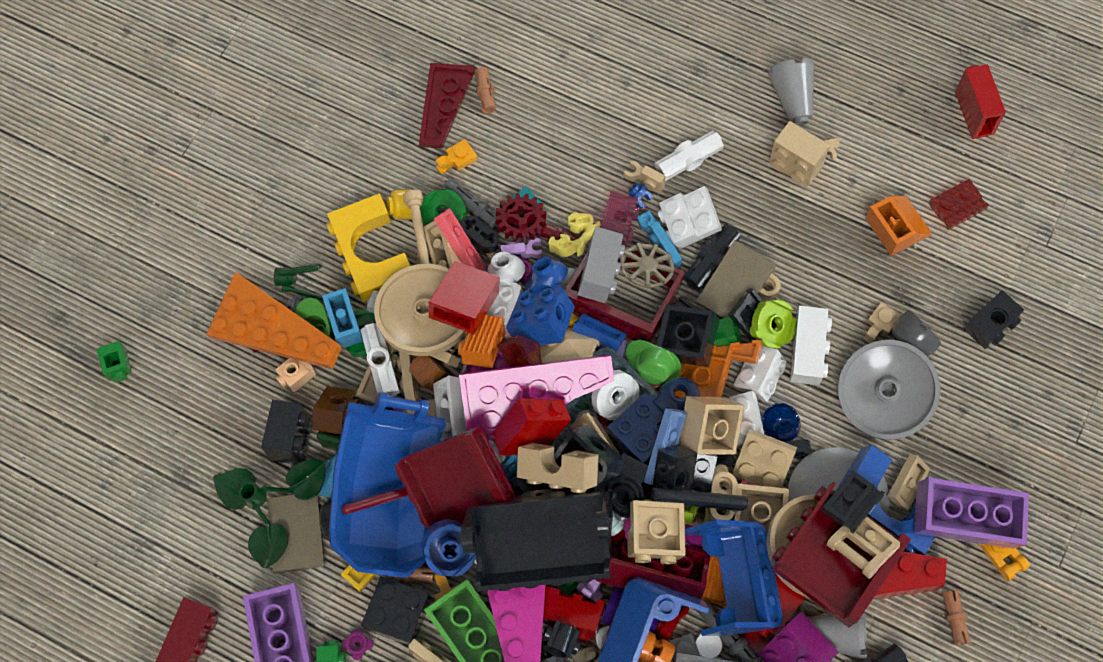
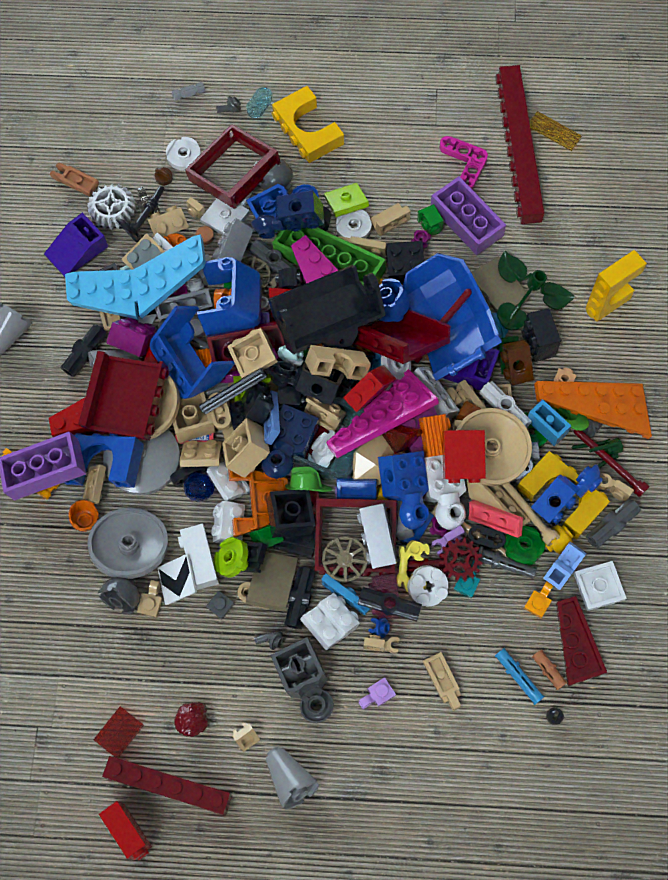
camera: 155 degrees right, 0 degrees up
white piece [654,131,724,181] -> none
tan brick [769,121,830,187] -> none
black plate [822,471,885,534] -> none
tan plate [827,517,900,579] -> none
orange slope [865,196,932,256] -> none
nougat pin [942,590,971,646] -> none
black brick [963,290,1024,349] -> none
none -> orange hair [68,499,99,532]
none -> dark red arch [102,756,232,816]
none -> white piece [157,554,197,605]
none -> dark red hair [174,702,209,737]
none -> dark grey plate [206,591,235,620]
none -> dark grey plate [254,631,284,650]
none -> dark grey brick [270,637,334,723]
none -> black piece [358,587,422,622]
none -> lavender plate [358,677,396,709]
none -> white plate [407,565,448,607]
none -> tan hinge [423,652,461,711]
none -> dark azure pin [495,648,545,705]
none -> blue brick [531,464,603,526]
none -> light blue brick [544,542,587,590]
none -> black hinge [546,708,564,725]
none -> white plate [573,561,627,611]
none -> dark red piece [574,430,650,498]
none -> yellow arch [585,250,647,322]
none -> dark grey piece [586,498,641,549]
none -> tan plate [598,473,634,501]

